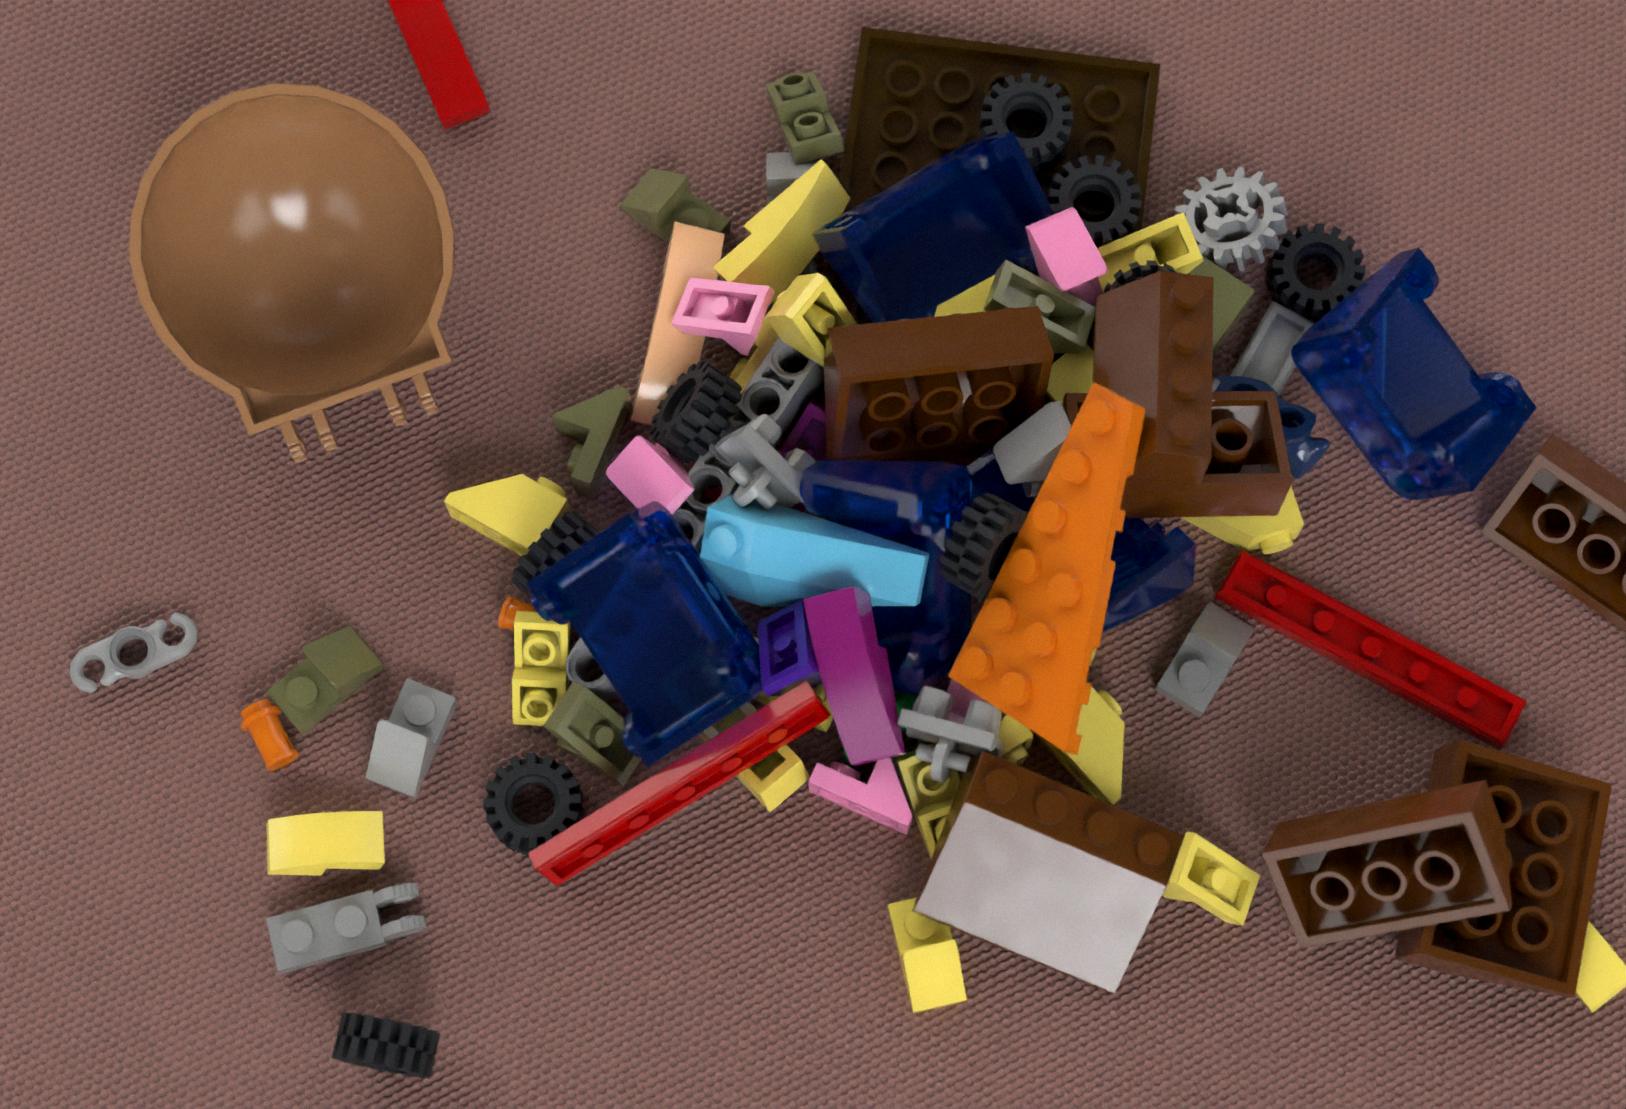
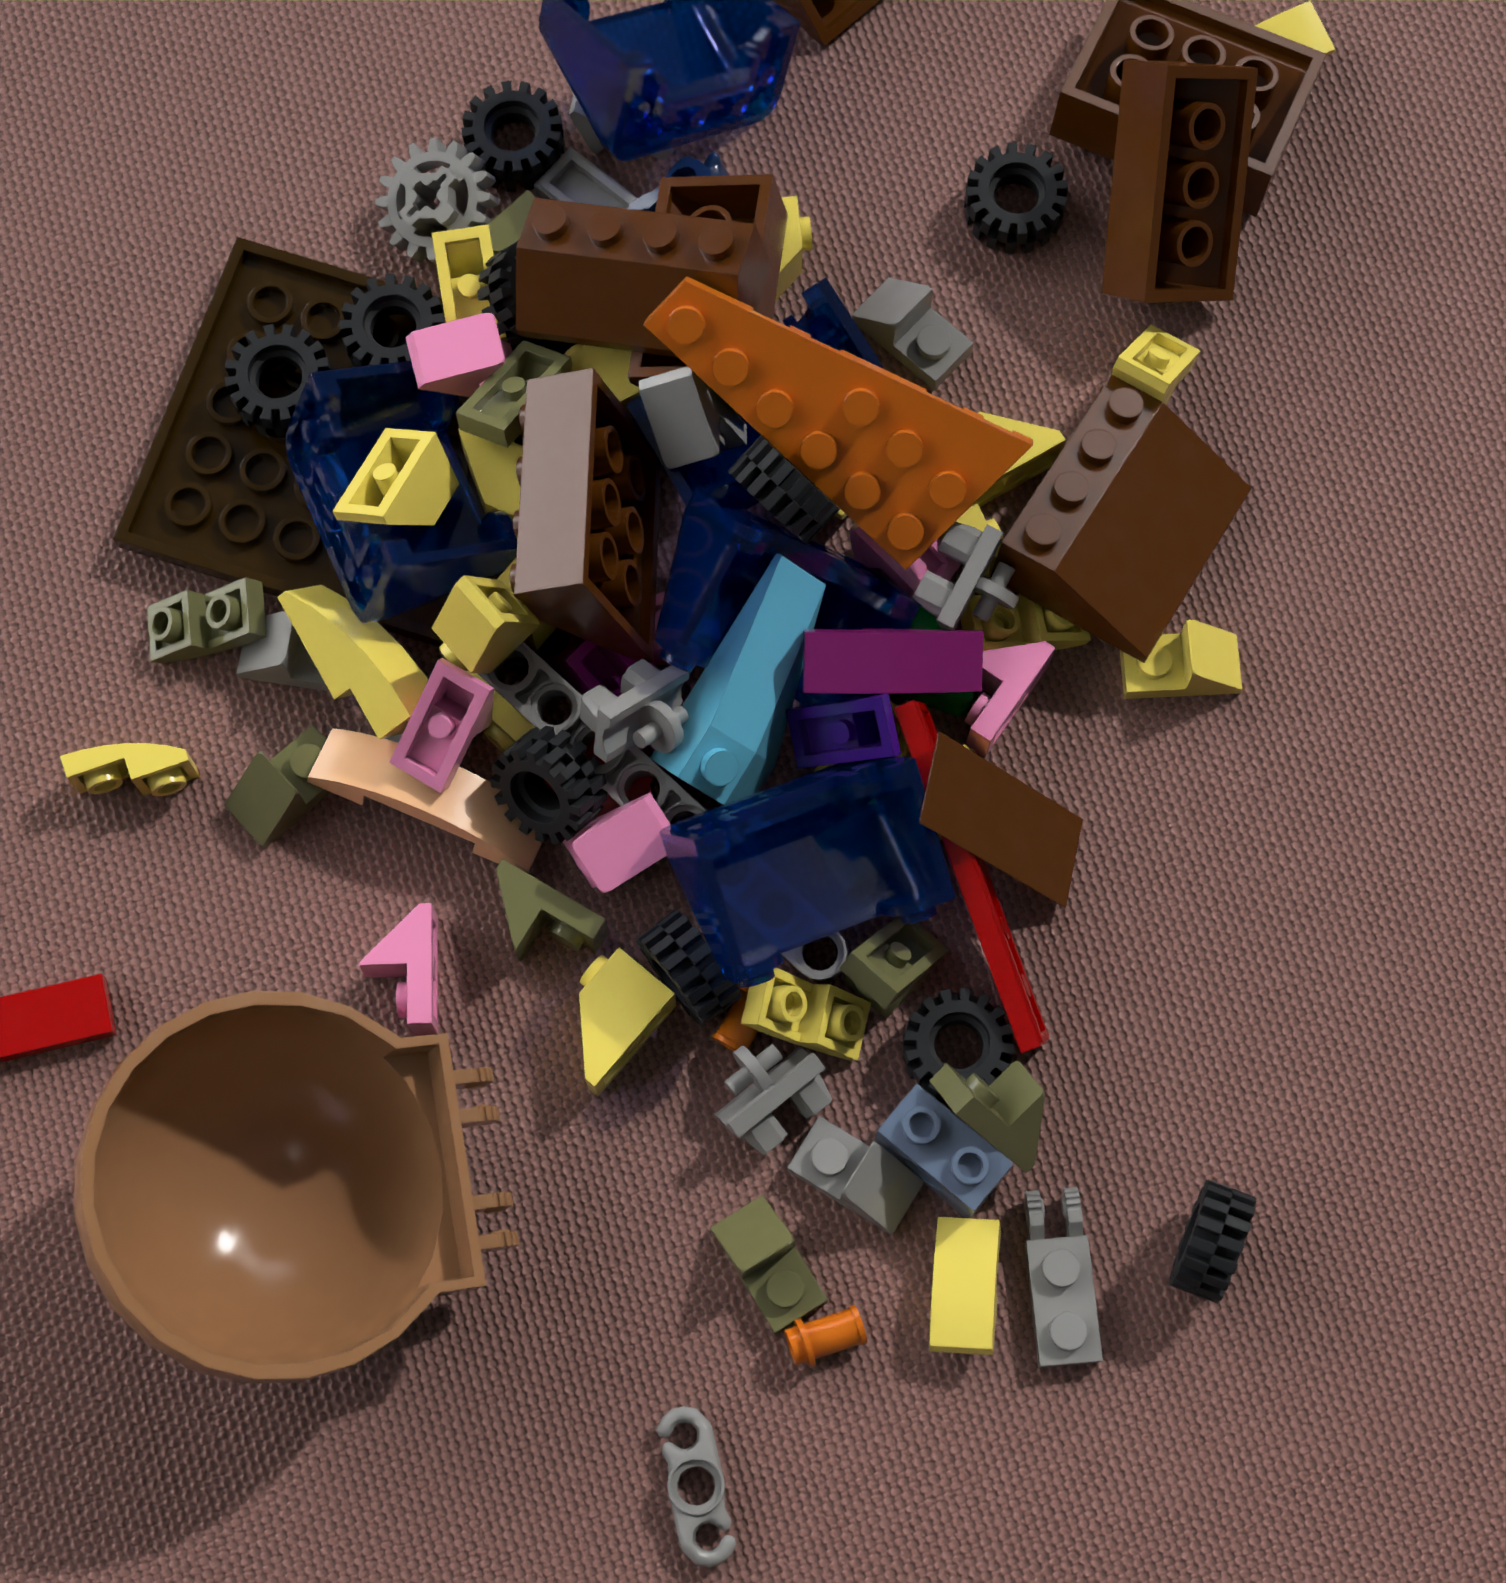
camera: 80 degrees left, 0 degrees up
red tile [1215,549,1527,750] -> none
none -> light yellow slope [60,743,200,796]
none -> light yellow slope [333,428,459,525]
none -> bright pink slope [359,903,438,1035]
none -> light grey hips [714,1044,832,1155]
none -> sand blue brick [875,1083,1014,1218]
none -> reddish brown sticker [919,731,1083,908]
none -> olive slope [929,1061,1045,1173]
none -> black tyre [964,142,1068,254]

